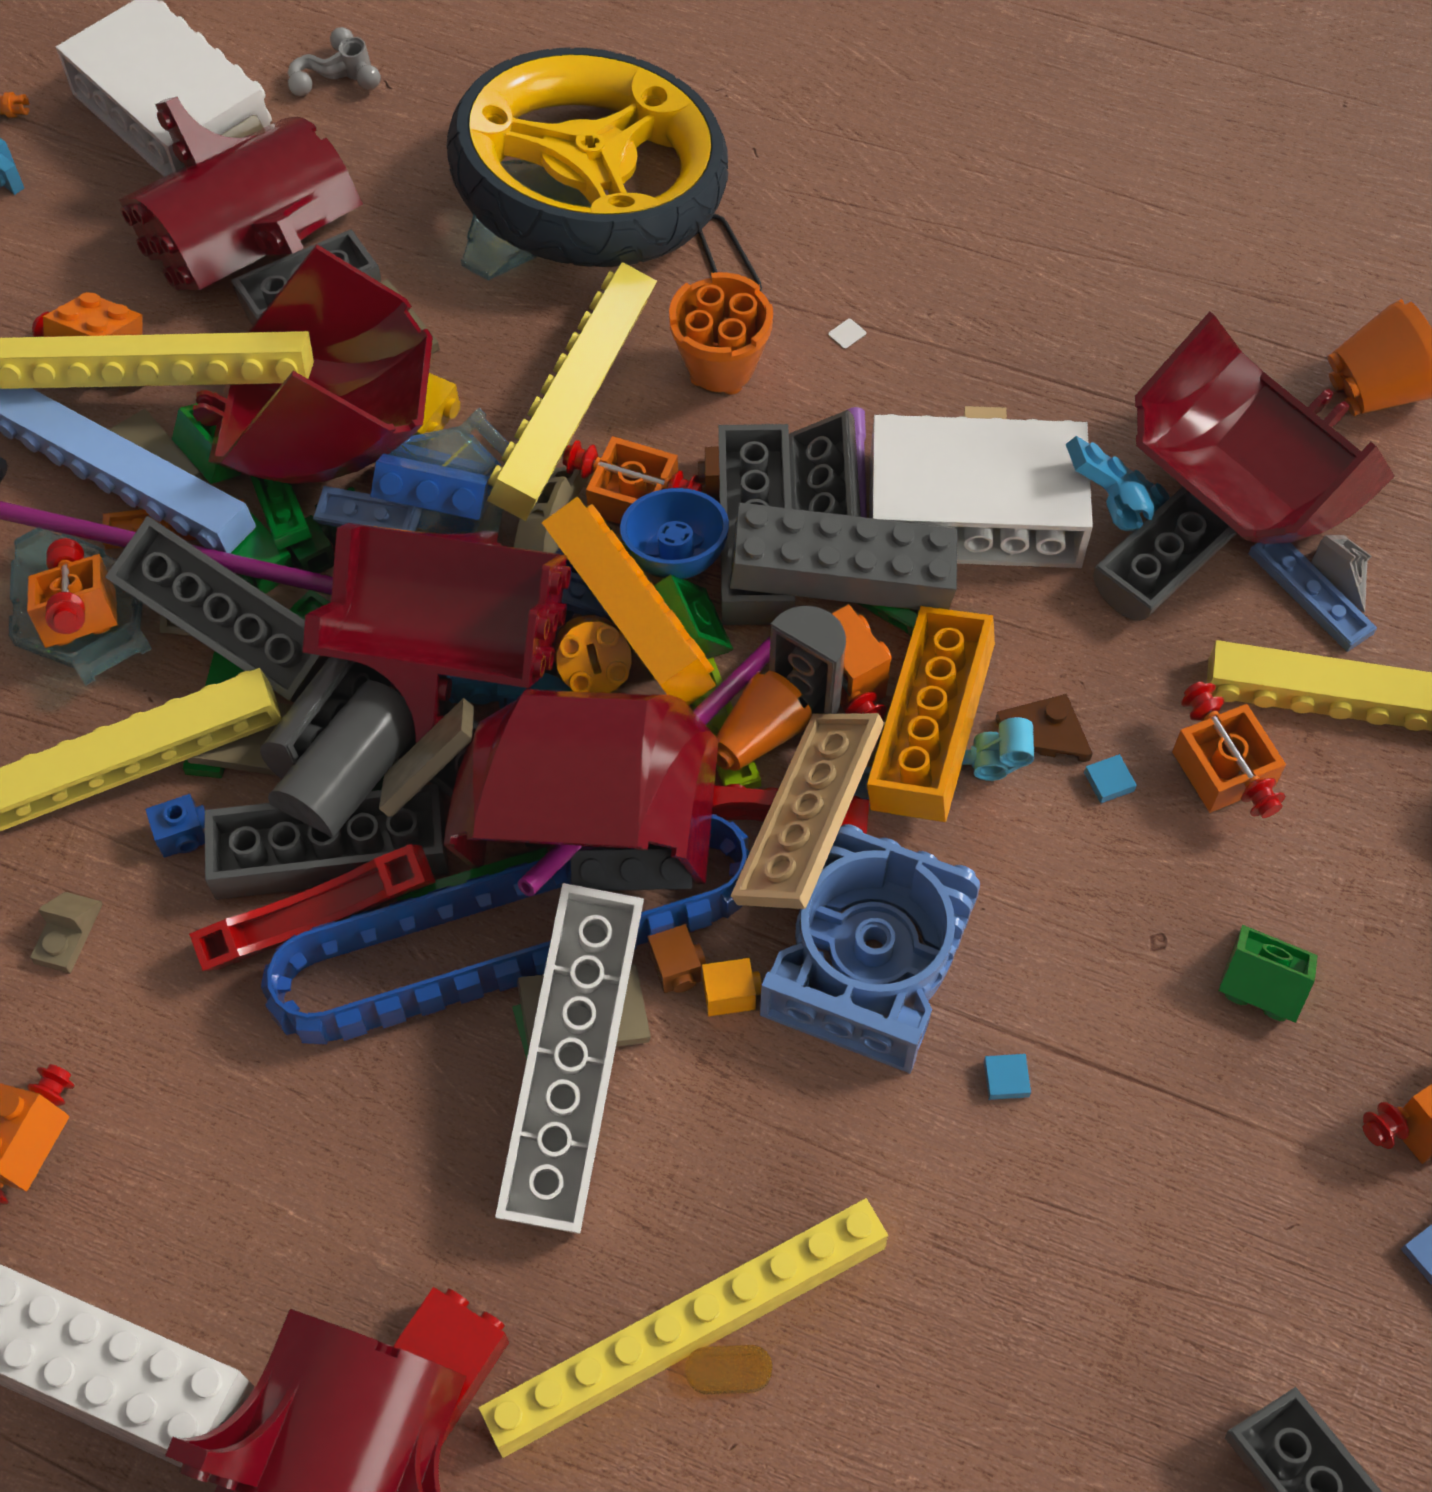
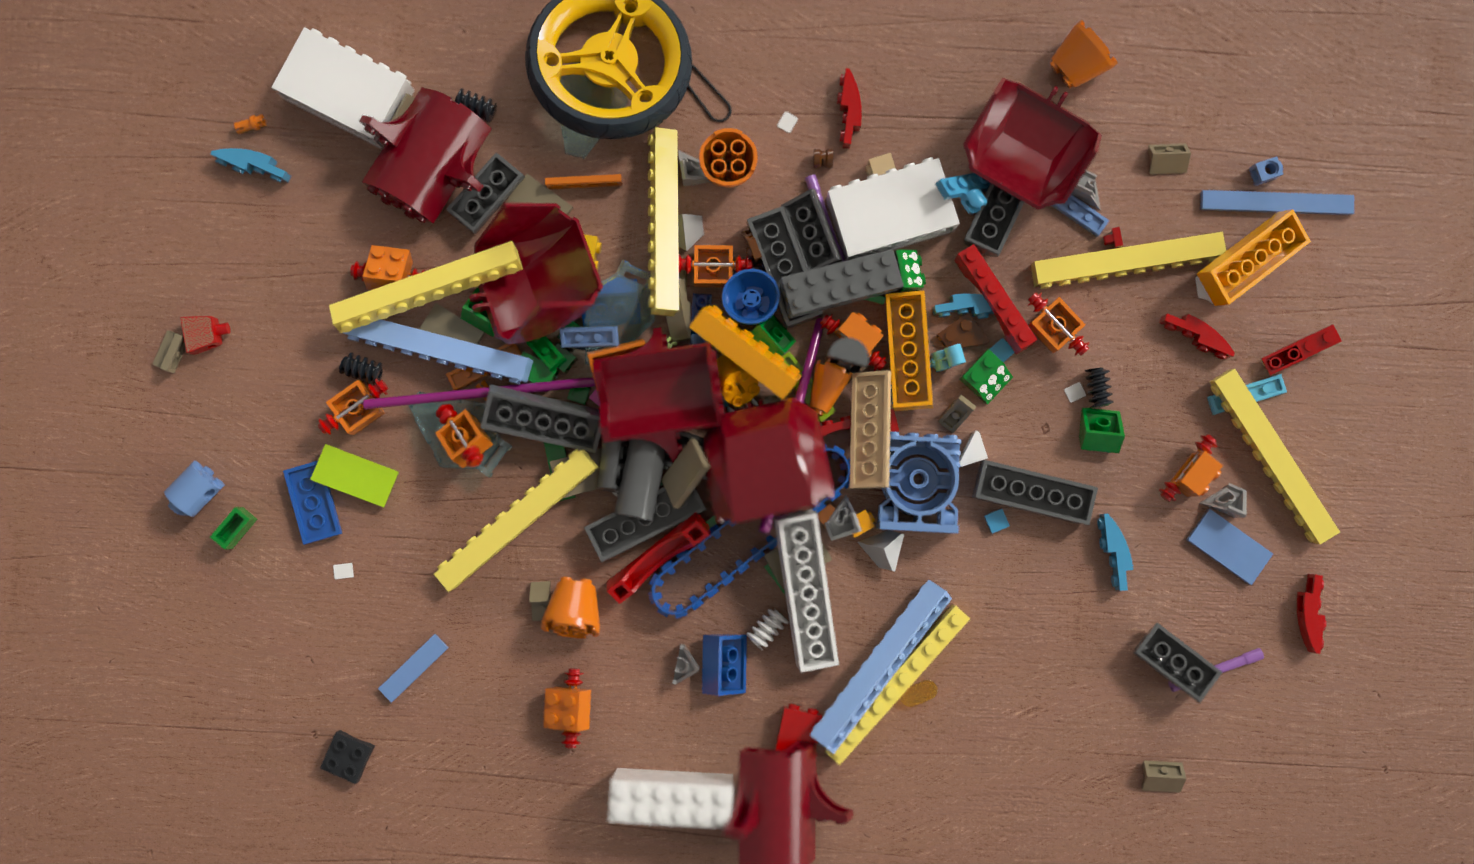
camera: 20 degrees left, 25 degrees up
blue brick [145,794,205,858] -> none
light grey piece [288,27,381,96] -> none
blue brick [370,454,490,520] -> none
none -> black piece [455,88,497,123]
none -> orange cone [541,577,600,639]
none -> orange tile [545,174,623,190]
none -> light grey slope [672,644,700,684]
none -> light grey slope [678,150,711,186]
none -> light grey slope [678,214,704,251]
none -> blue slope [702,634,747,696]
none -> white piece [746,609,789,651]
none -> light blue brick [810,580,952,754]
none -> reddish brown wheel [813,149,833,168]
none -> light grey slope [825,495,862,541]
none -> red slope [837,68,862,149]
none -> light grey slope [858,530,904,572]
none -> green slope [894,250,926,293]
none -> dark azure slope [932,294,994,319]
none -> dark tan slope [938,395,976,433]
none -> red arch [954,244,1038,355]
none -> green slope [959,349,1013,405]
none -> white slope [959,431,988,467]
none -> dark grey brick [972,460,1098,525]
none -> white sticker [1064,382,1086,402]
none -> black piece [1085,368,1114,408]
none -> dark azure slope [1097,514,1133,591]
none -> red tile [1103,226,1123,249]

